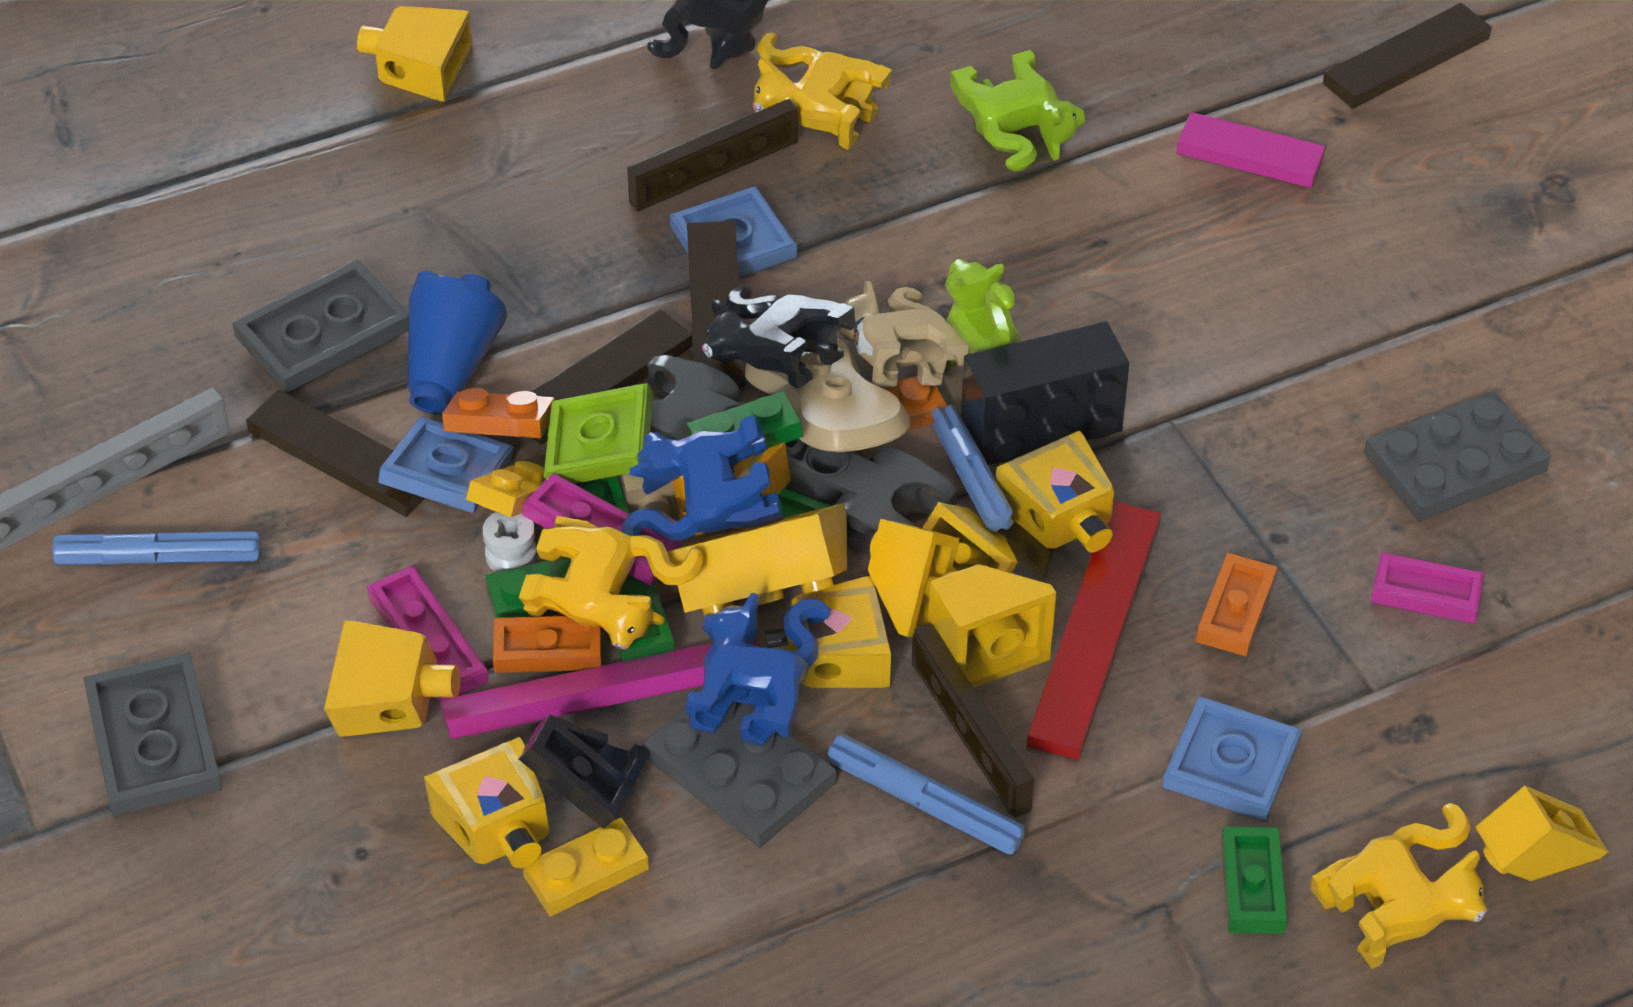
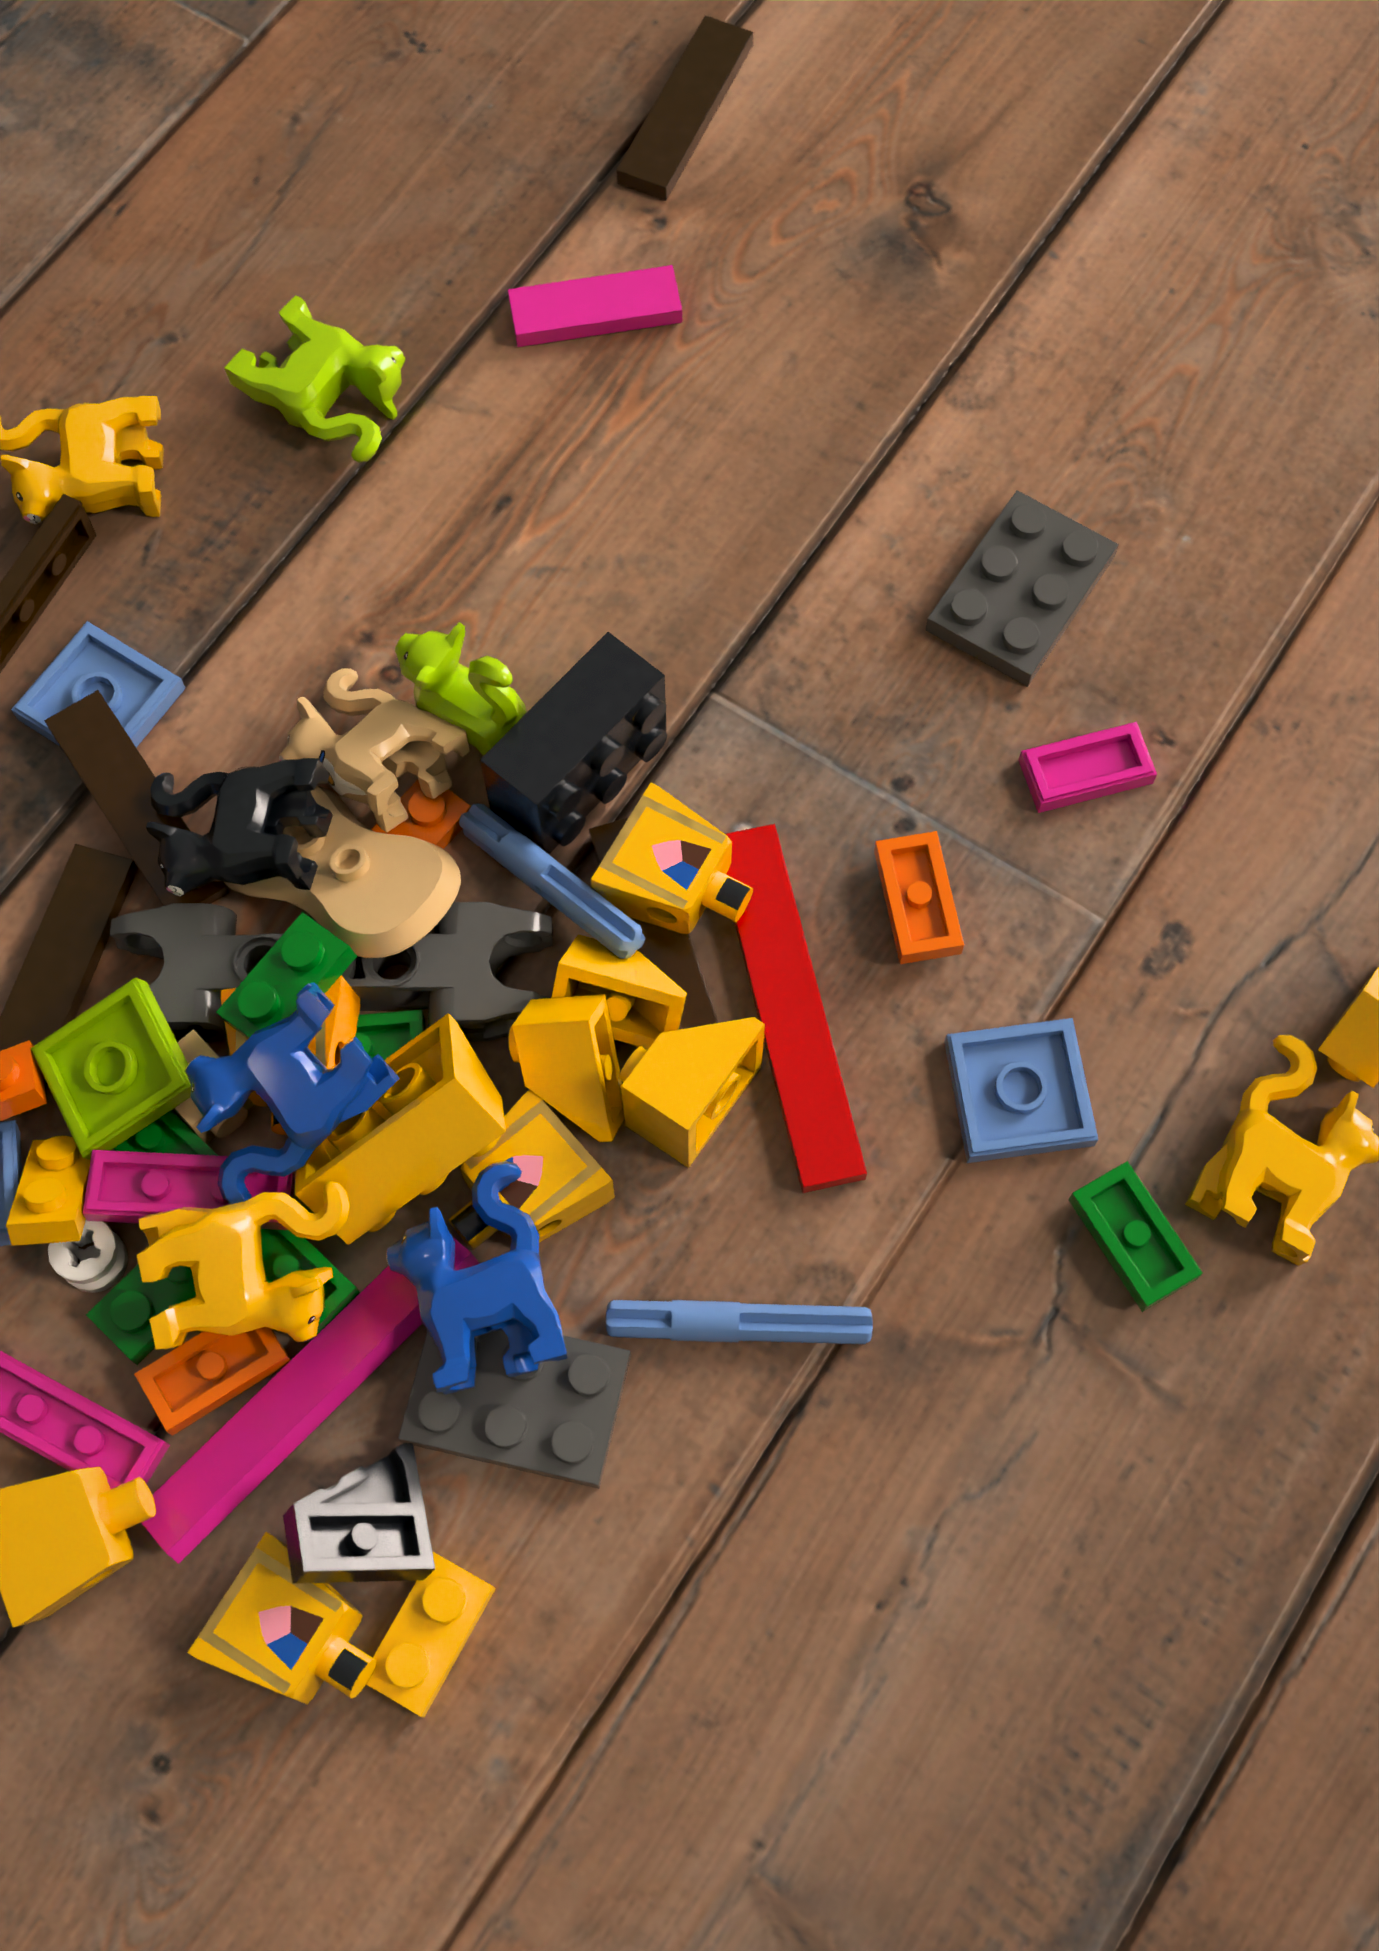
camera: 30 degrees left, 20 degrees up
dark brown tile [912,623,1034,818] -> none

